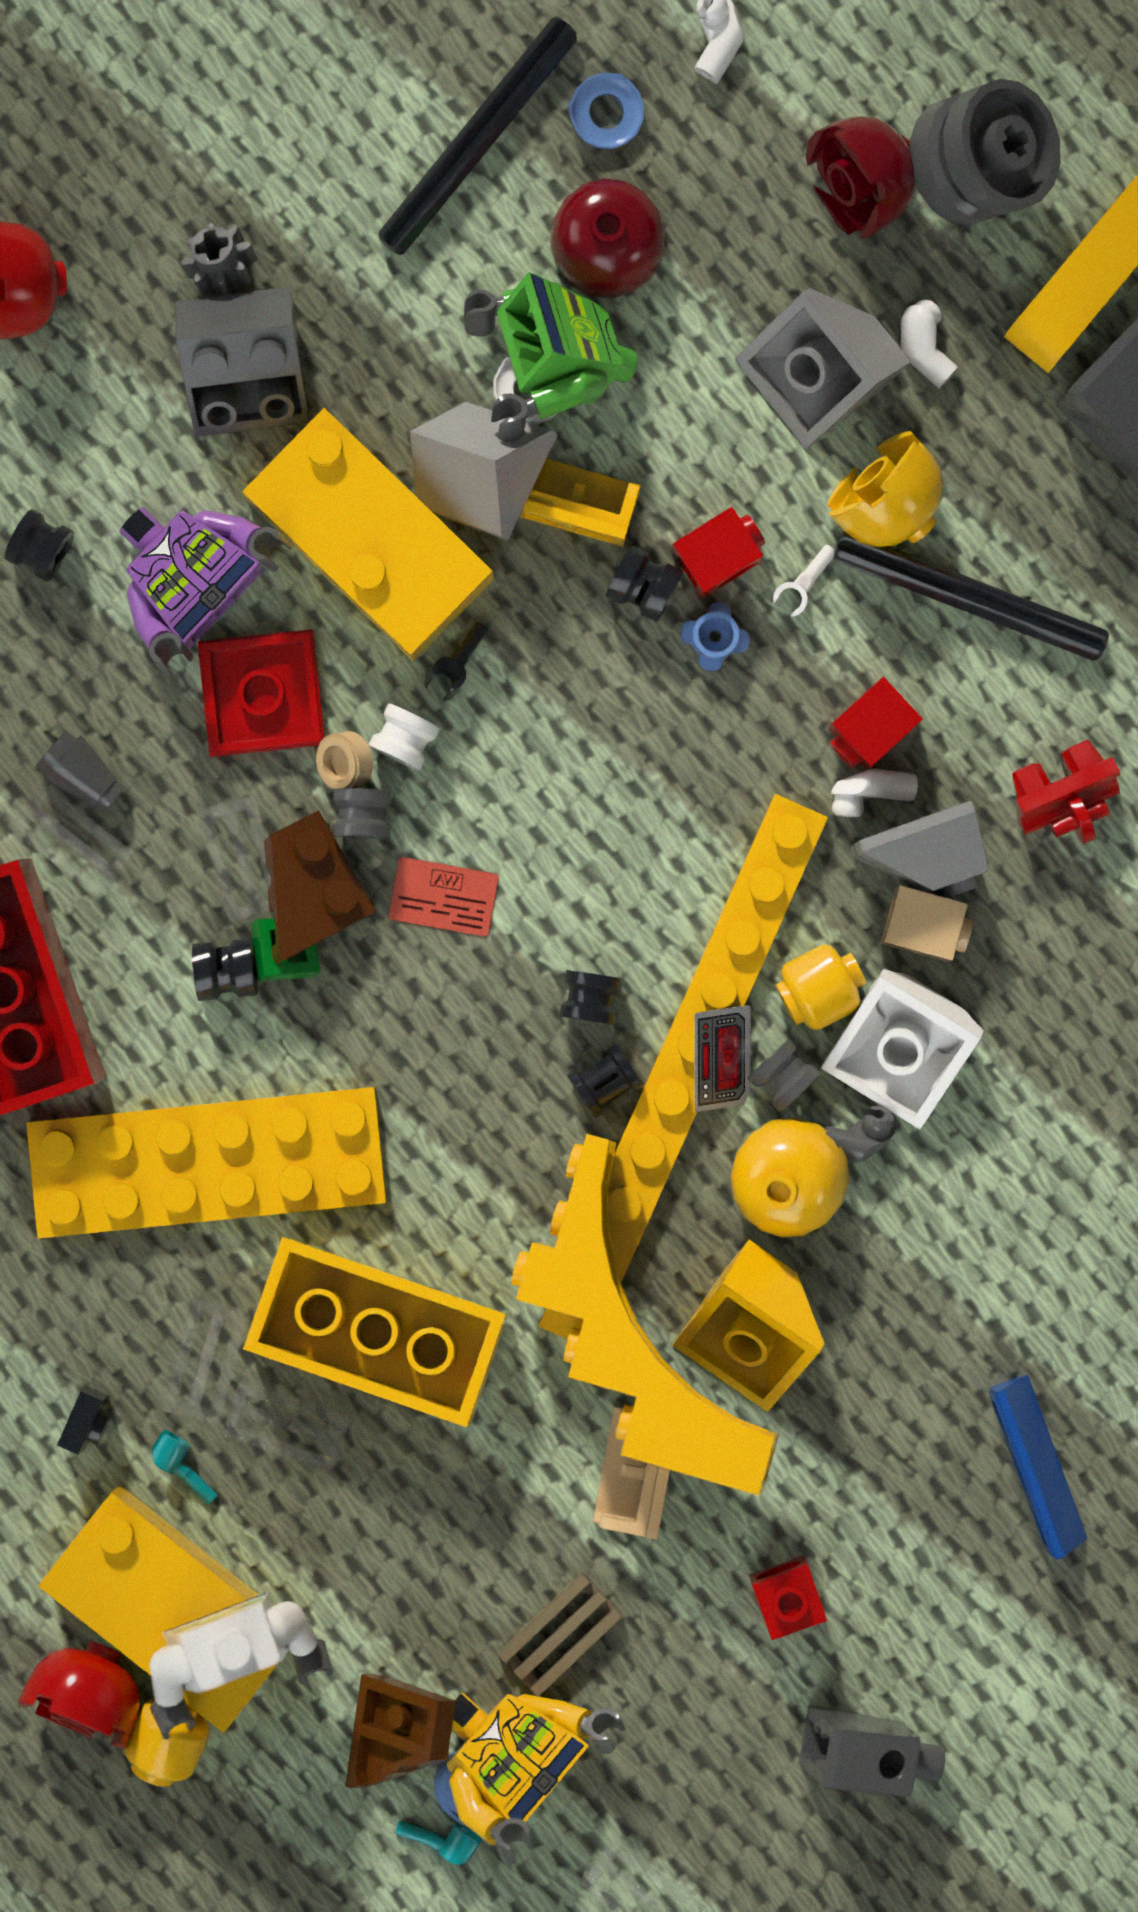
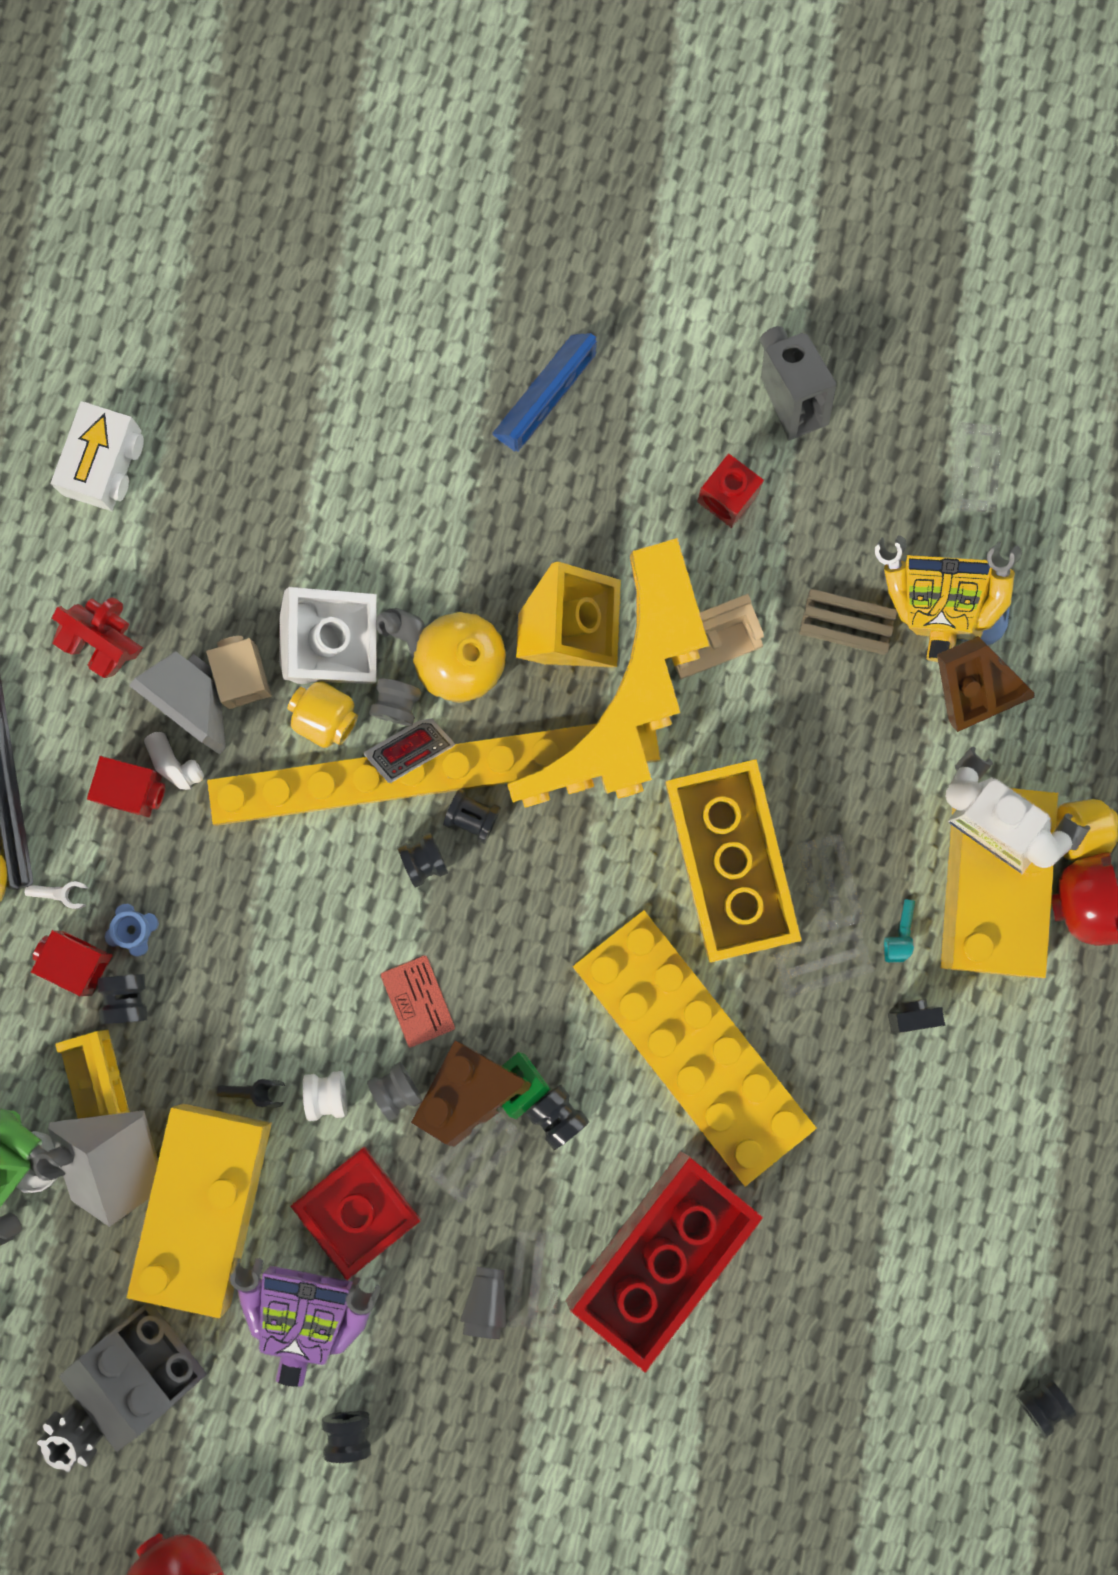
camera: 125 degrees left, 5 degrees down
tan tile [316,731,373,790] -> none
teal hand [395,1820,482,1865] -> none

